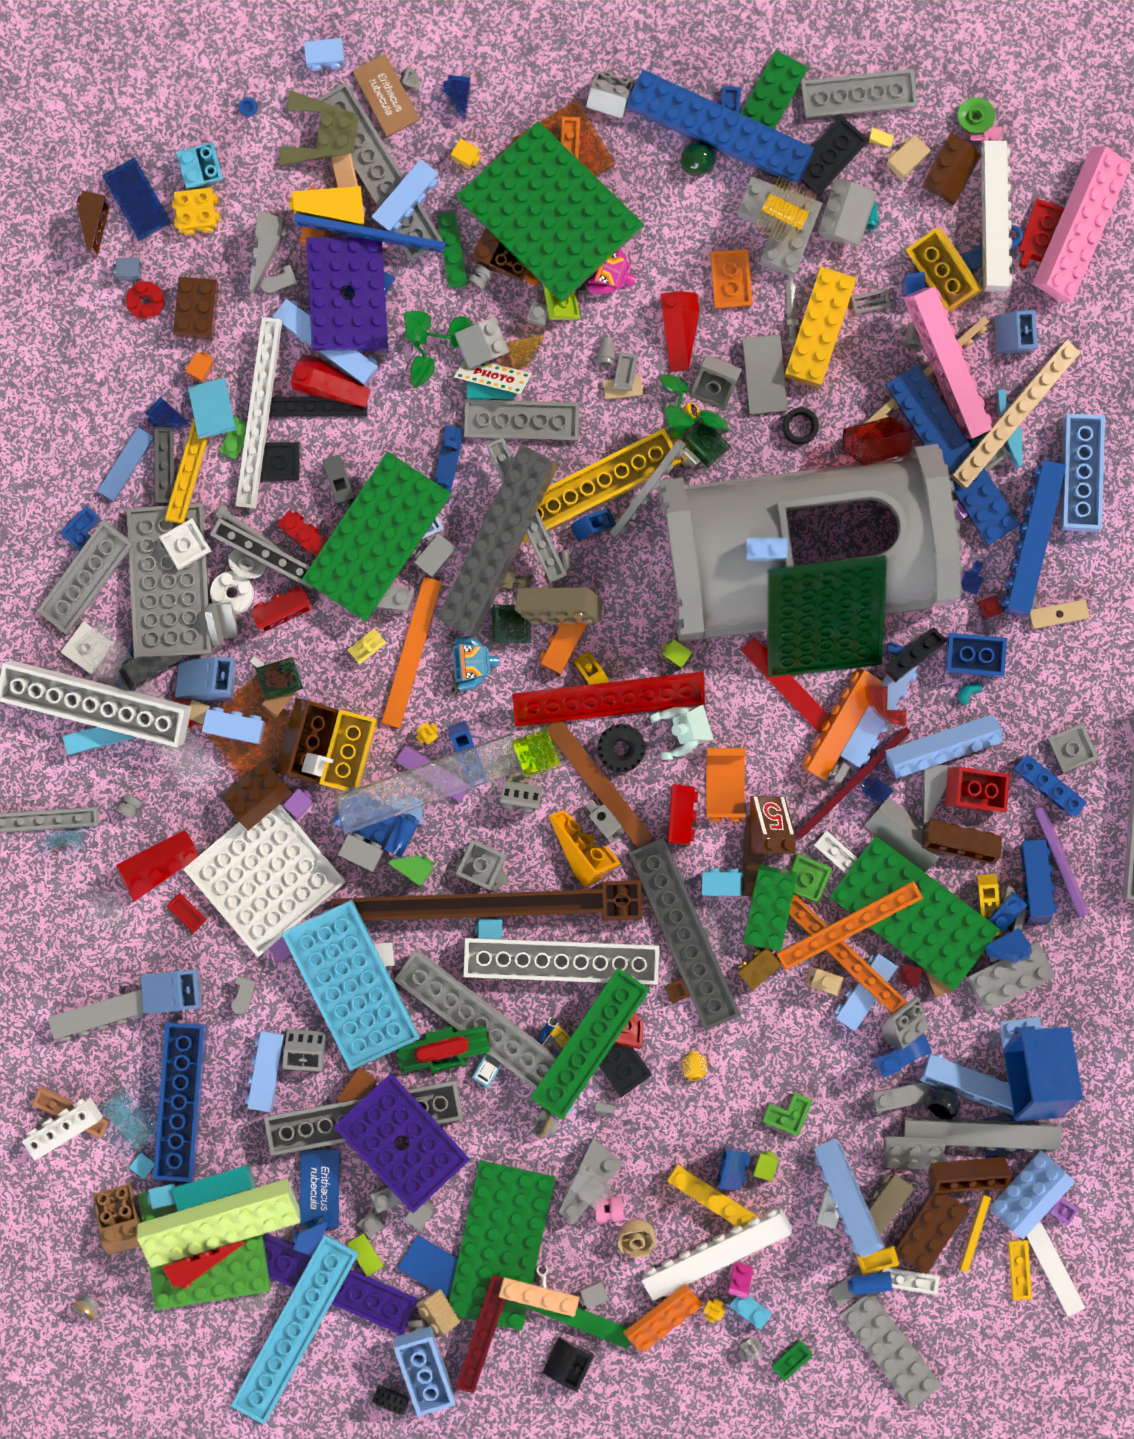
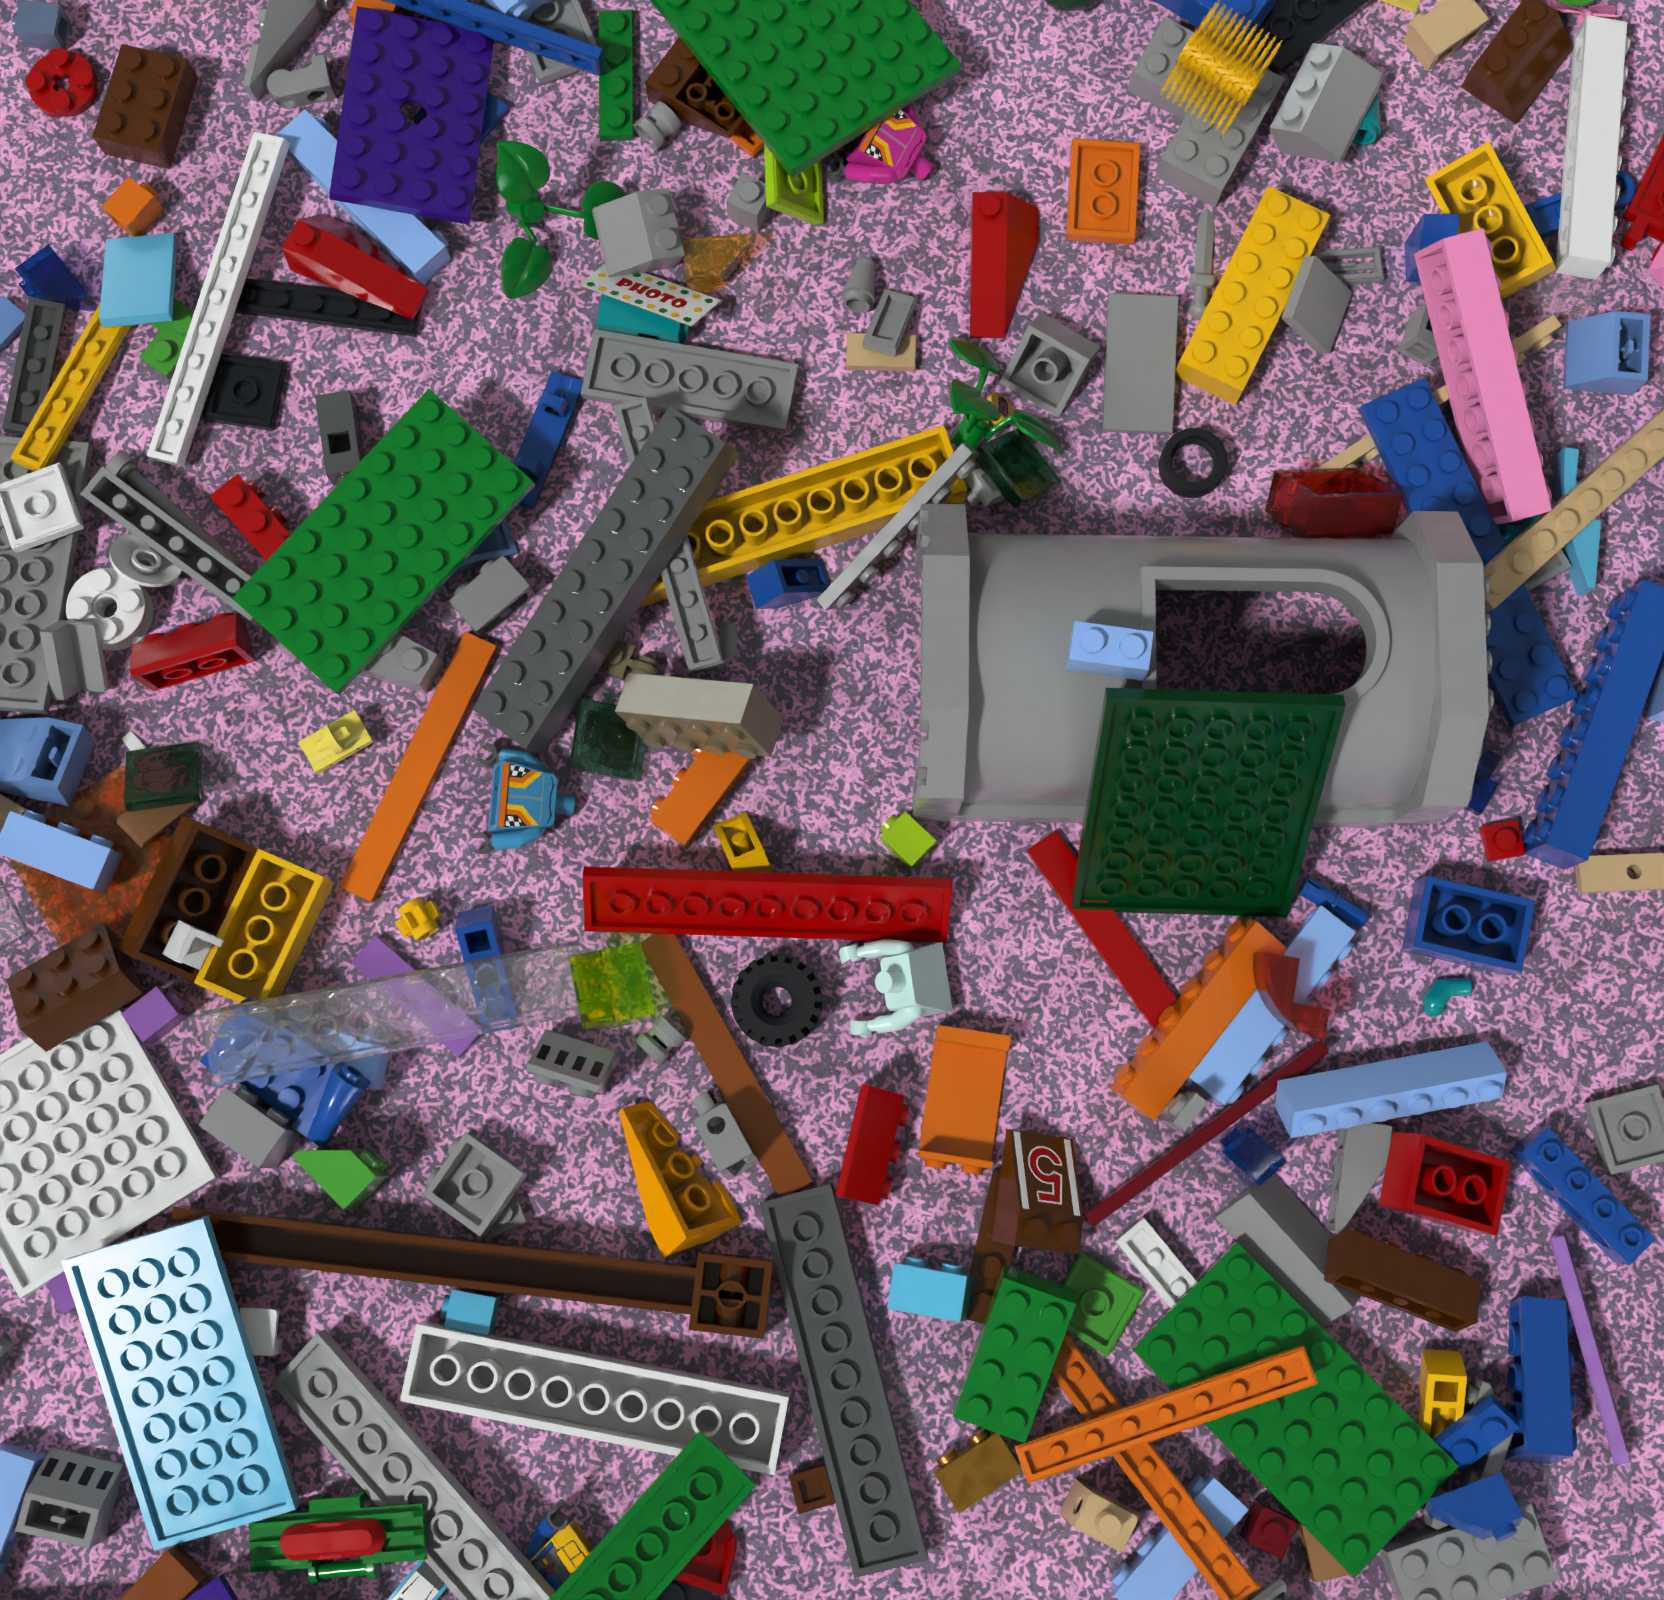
camera: 10 degrees right, 5 degrees down
black plate [882,627,947,683] -> none
none -> light grey wheel [635,1014,686,1065]
none -> light grey tile [1281,256,1352,353]

